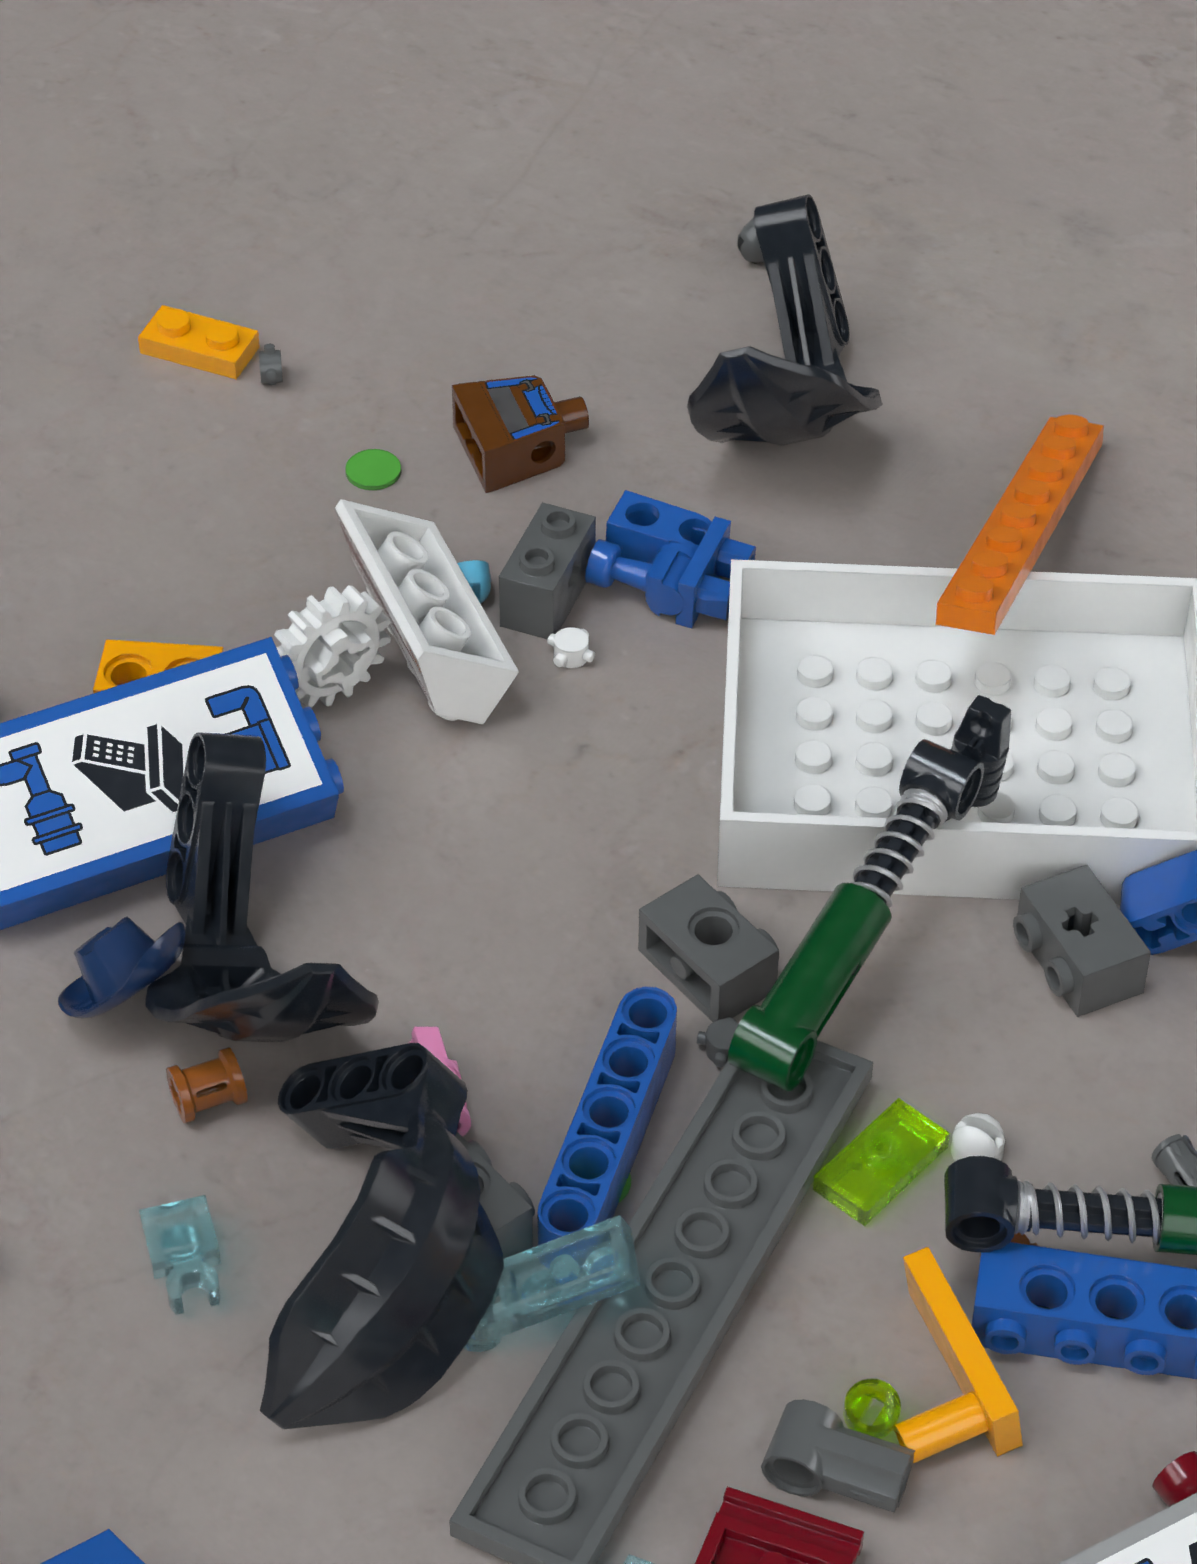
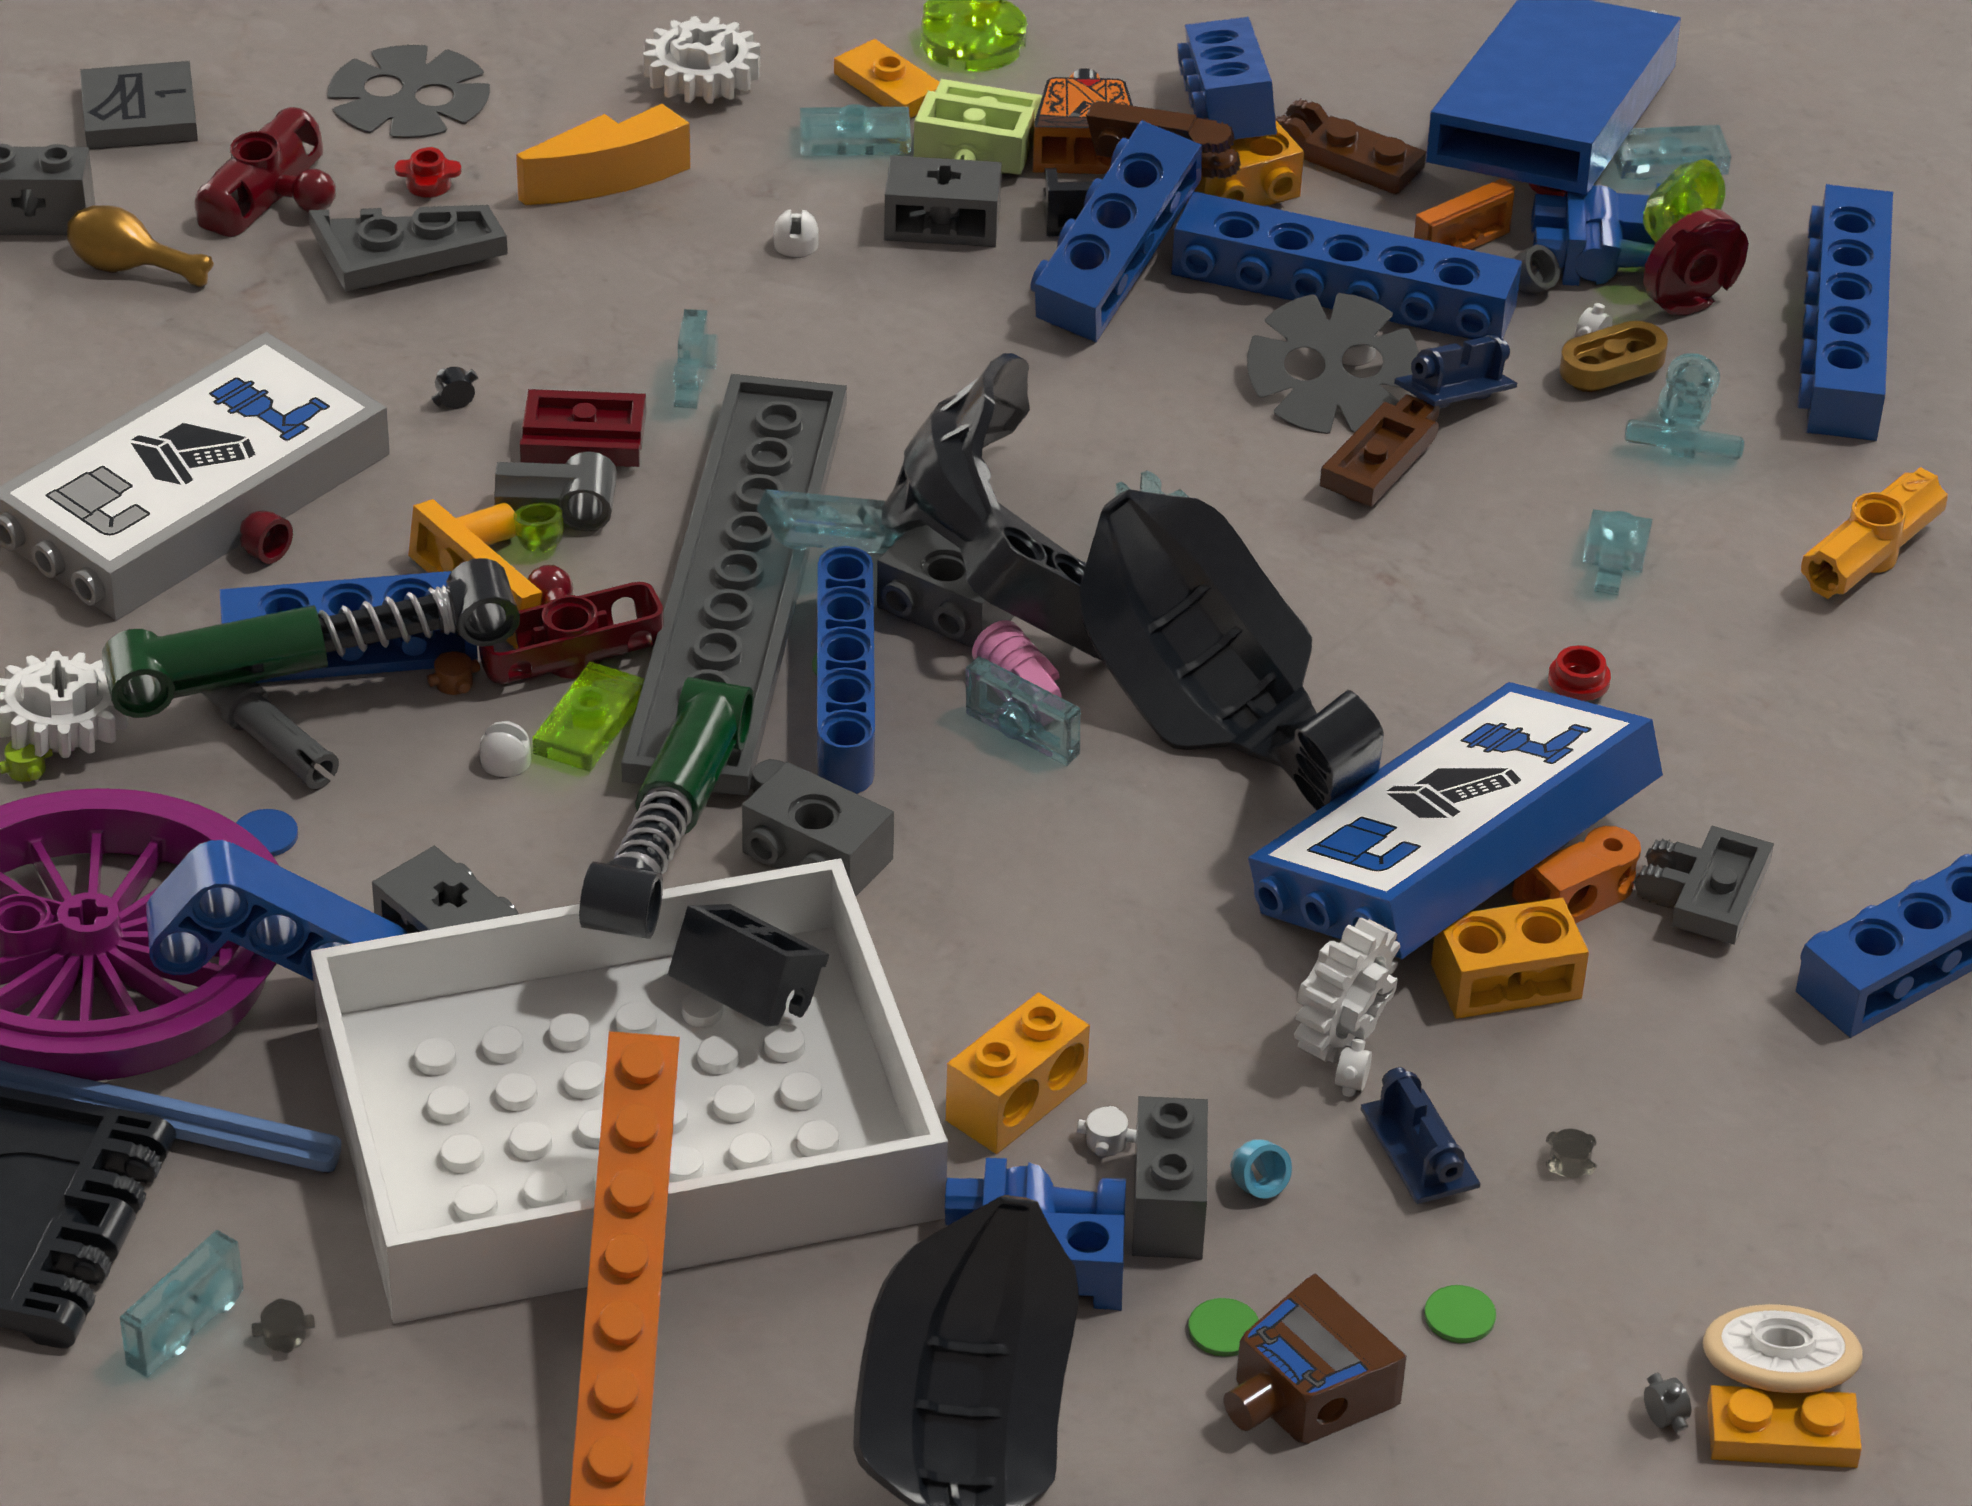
camera: 160 degrees right, 5 degrees down
dark blue hat [58,916,185,1019] -> none
white slope [335,499,519,724] -> none
black hinge [951,695,1011,807] -> none
none -> dark red piece [479,565,664,684]
none -> black hinge [667,904,830,1027]
none -> light orange brick [945,992,1090,1155]
none -> clear light blue plate [965,656,1080,766]
none -> bright green piece [1188,1298,1259,1357]
none -> dark blue hinge [1360,1067,1481,1204]
none -> clear smoke piece [1546,1129,1597,1178]
none -> wheel [1703,1304,1863,1393]

